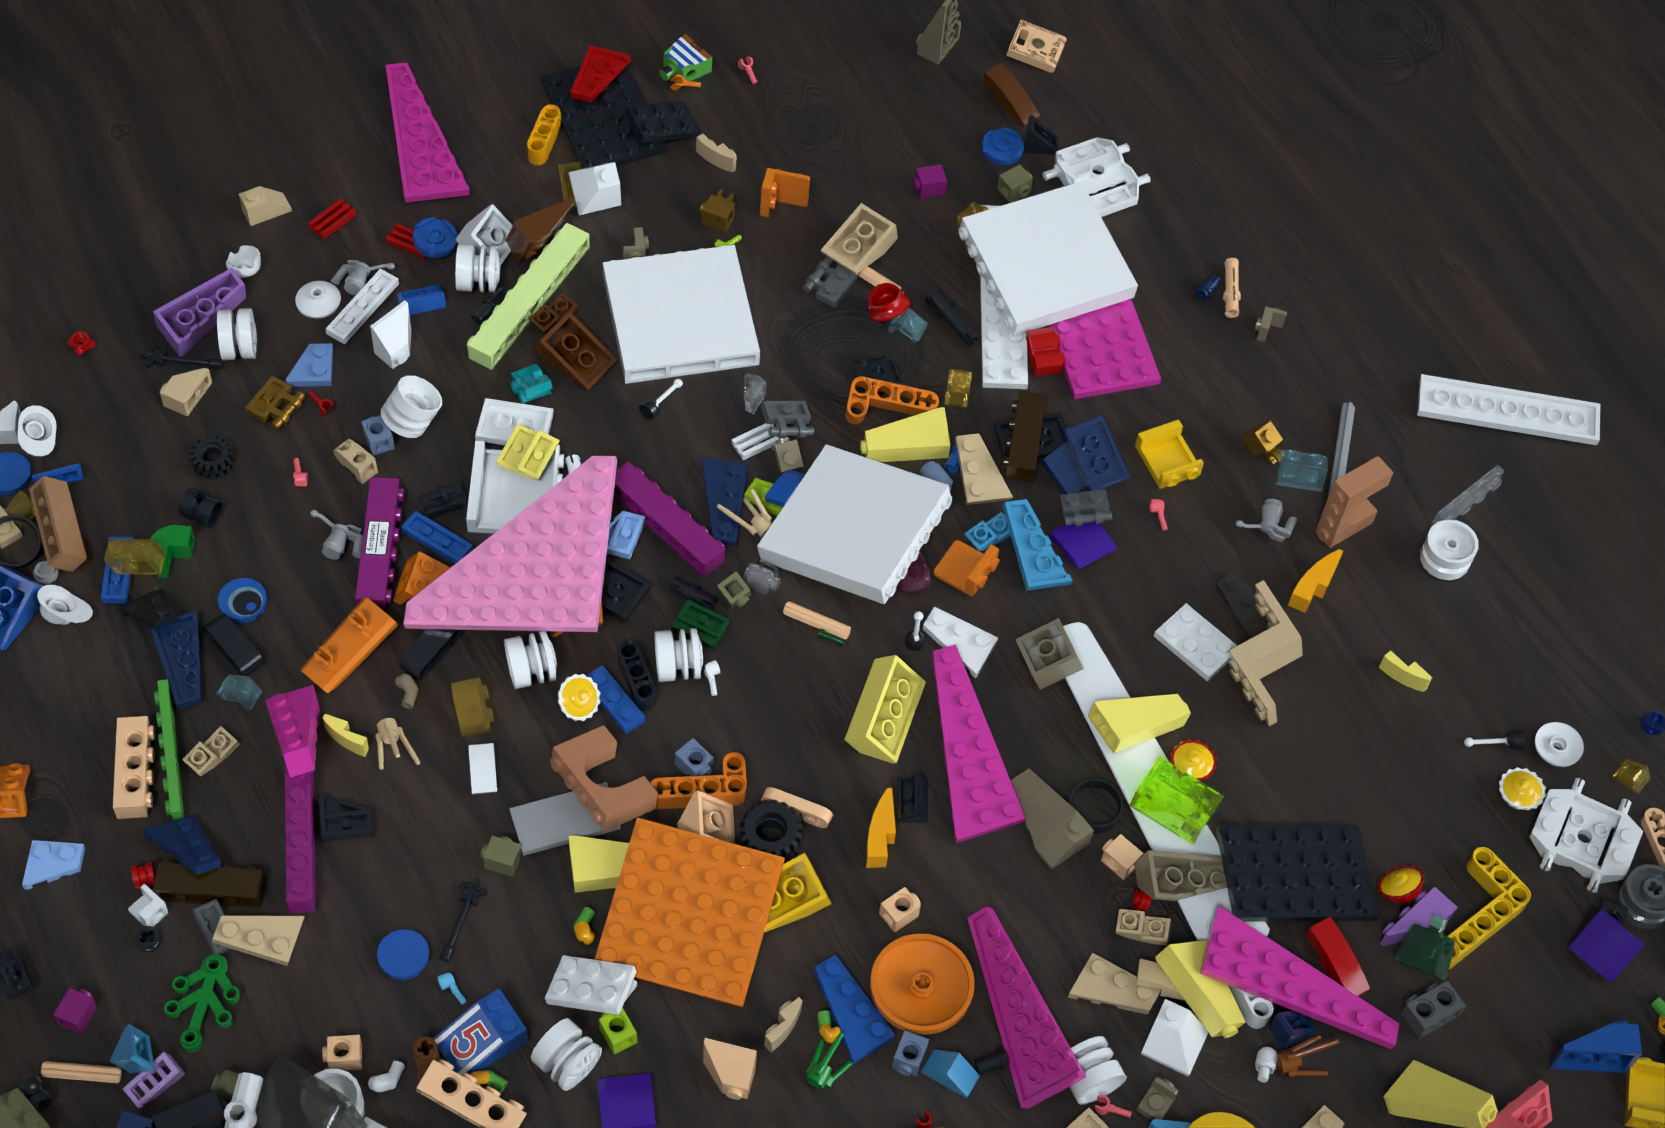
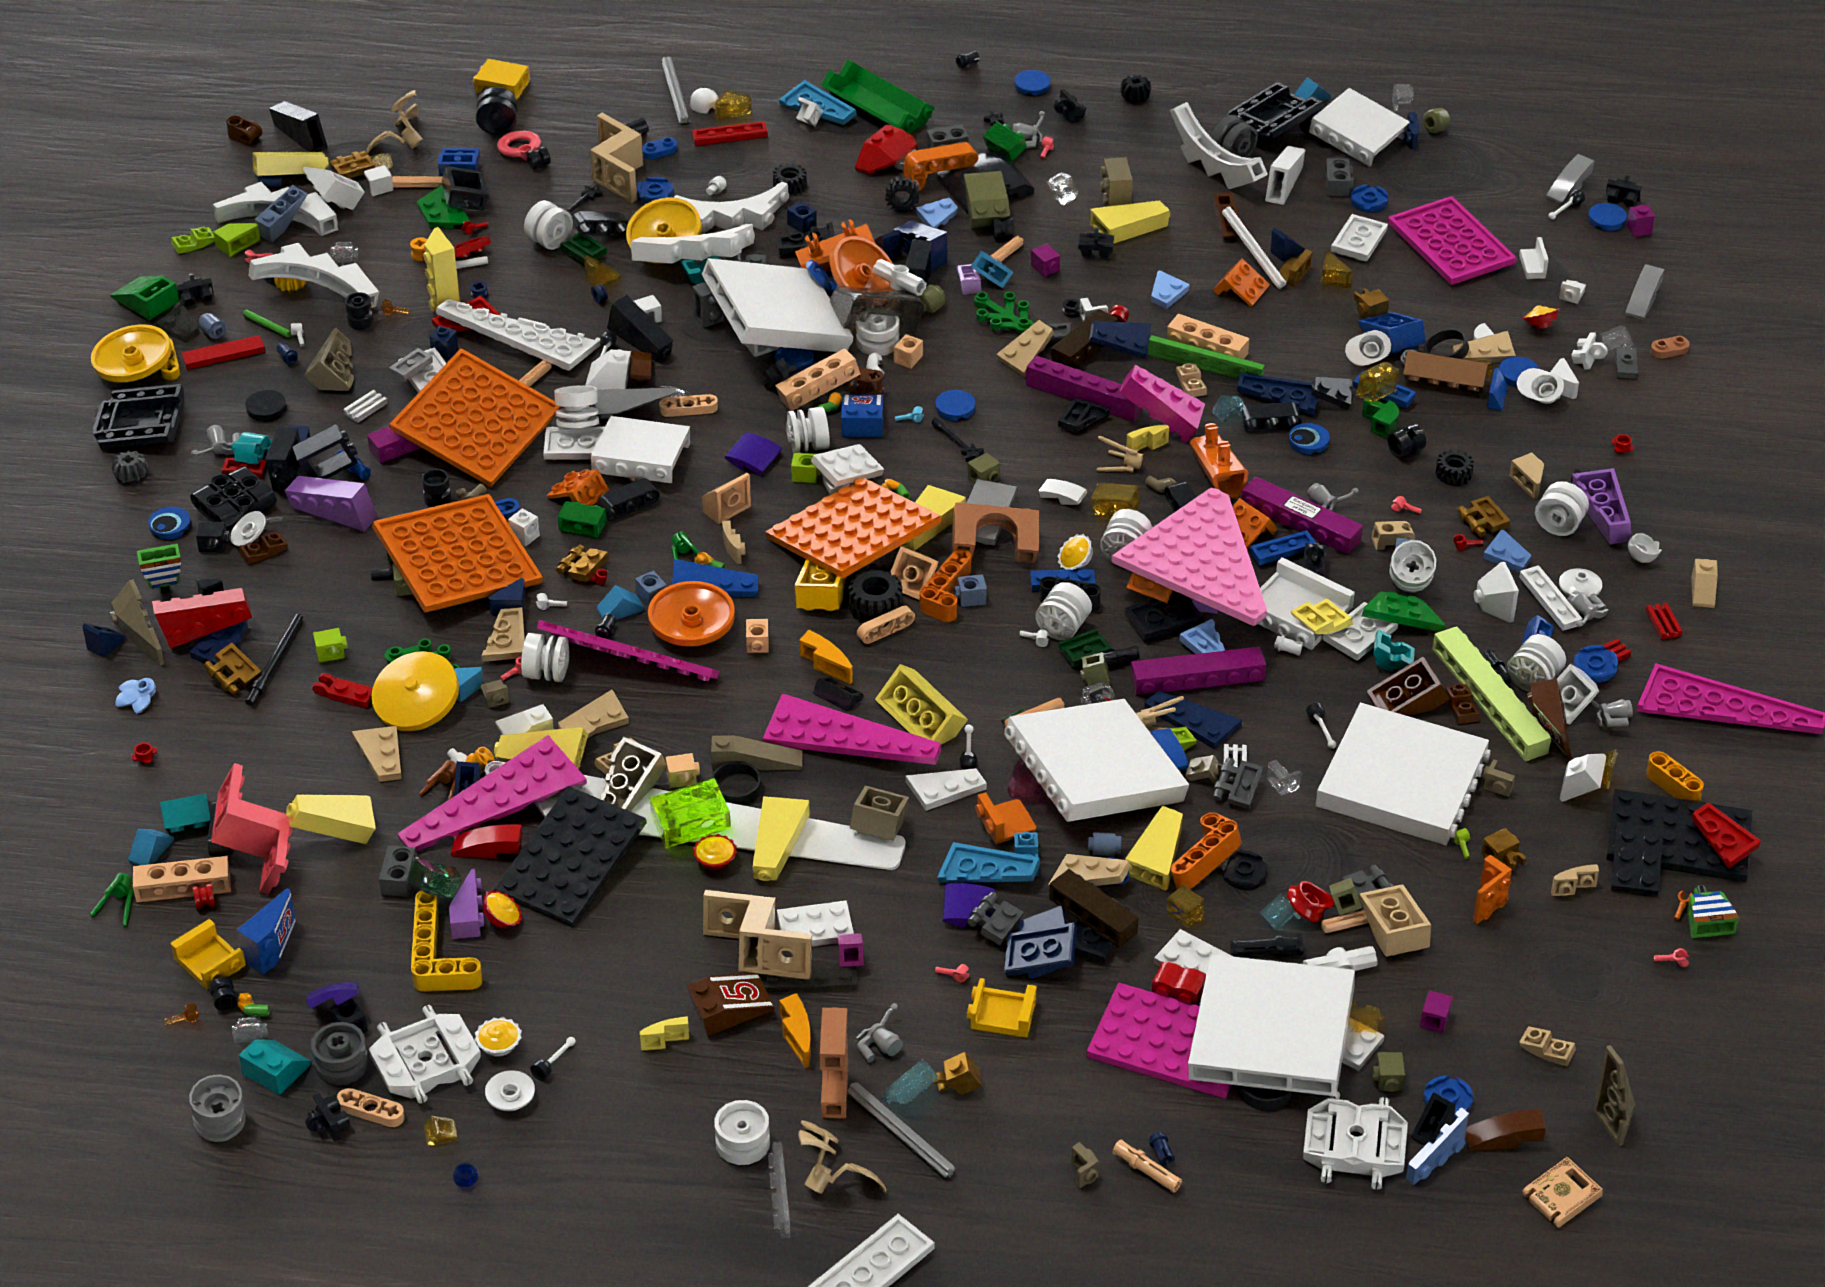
camera: 130 degrees right, 15 degrees down
none -> light orange wheel [466,746,495,774]
none -> reddish brown slope [687,973,775,1036]
none -> tan plant [798,1120,887,1194]
none -> magenta brick [838,933,864,967]
none -> white piece [1303,946,1377,971]
none -> olive brick [1329,878,1362,916]
none -> green wing [1362,591,1445,632]
none -> medium blue wing [1406,1108,1469,1185]
none -> tan slope [1519,1026,1576,1066]
none -> light grey piece [1590,699,1633,727]

